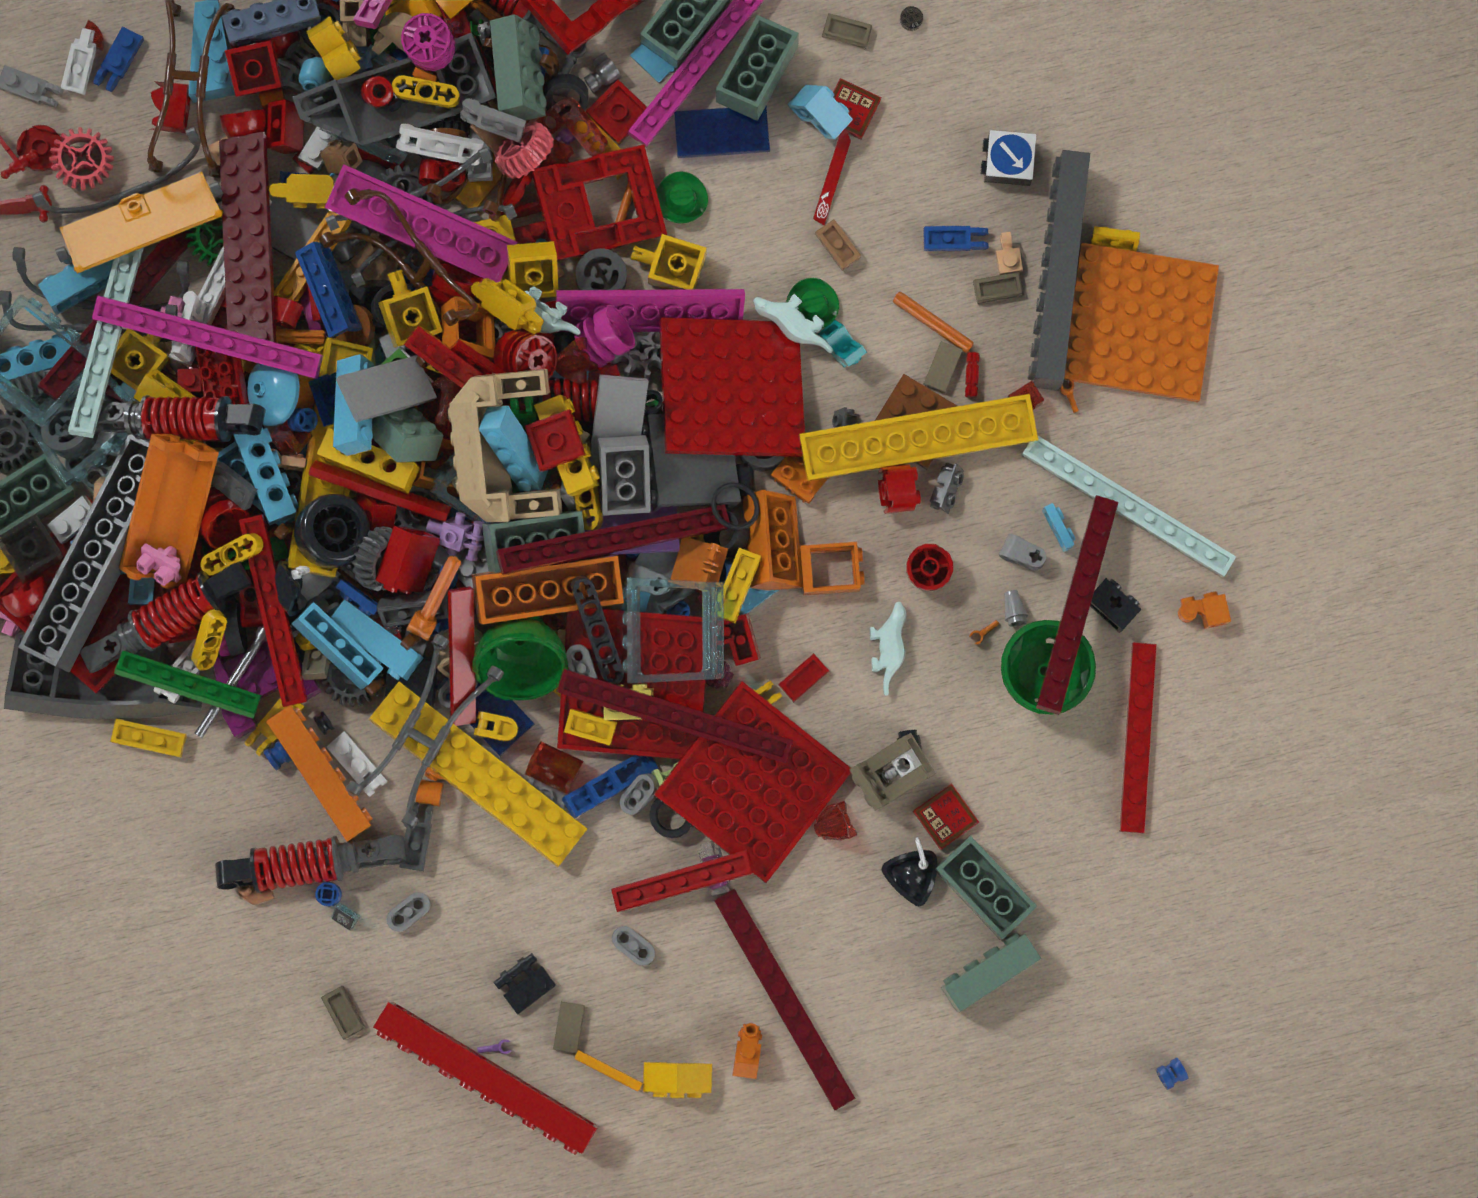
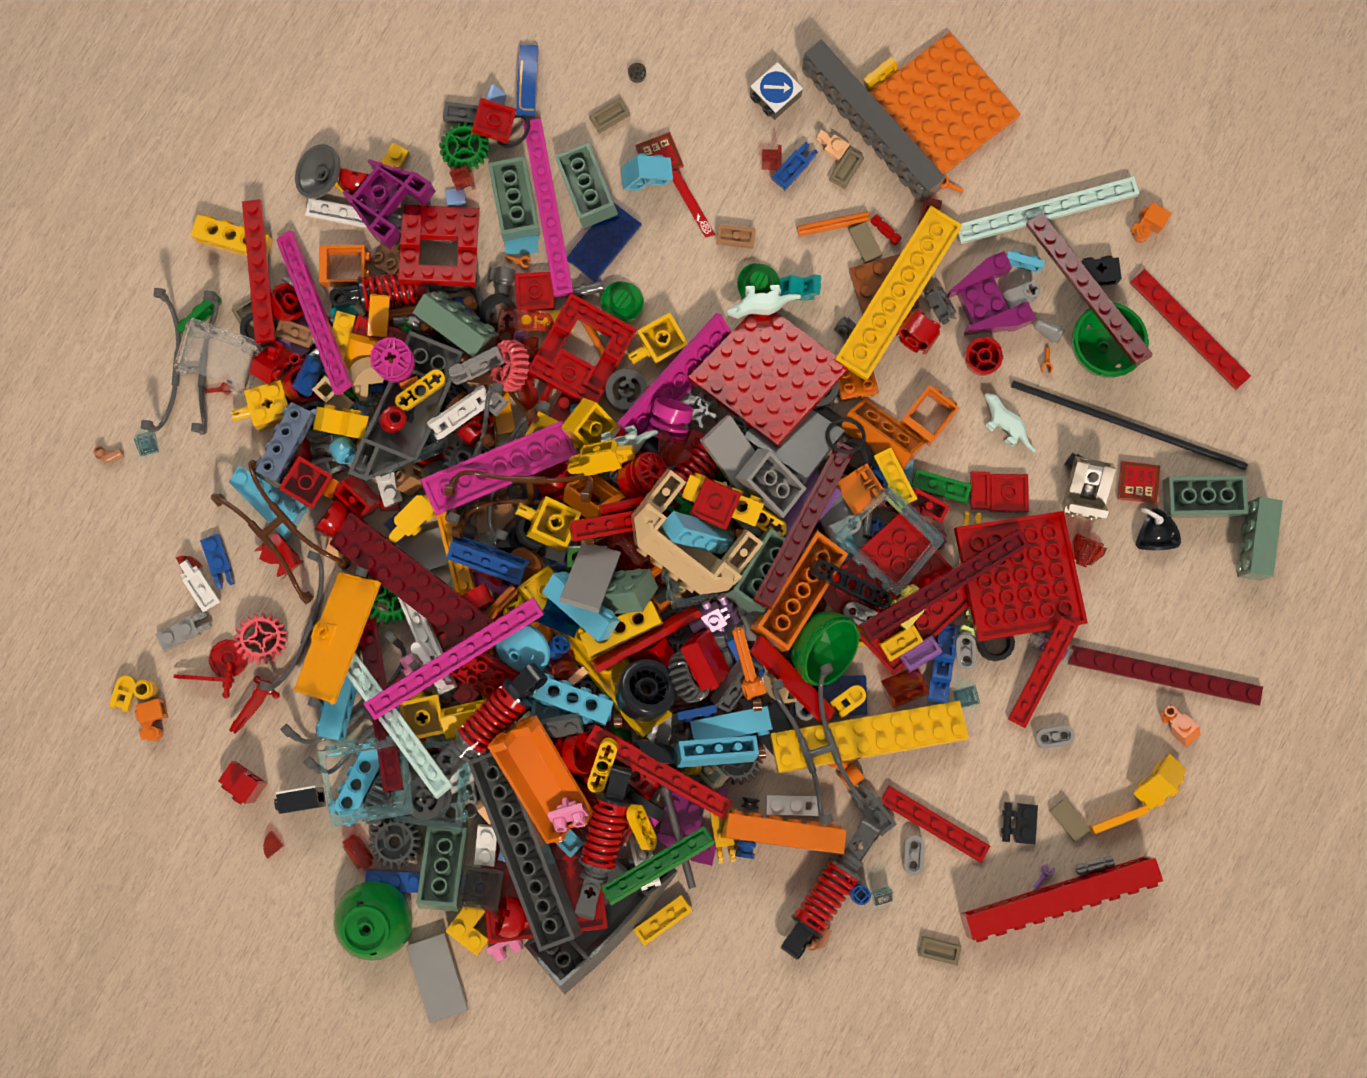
camera: 45 degrees left, 0 degrees up
none -> orange hand [505,254,531,269]
none -> dark grey pin [566,280,604,299]
none -> clear red panel [762,145,782,170]
none -> red tile [881,785,991,863]
none -> medium lavender tile [899,635,942,673]
none -> green plate [911,469,972,504]
none -> magenta wedge [947,251,1036,335]
none -> clear light blue slope [952,685,980,708]
none -> red tile [989,474,1029,513]
none -> black piece [1011,380,1248,470]
none -> light grey axle [1075,856,1115,875]

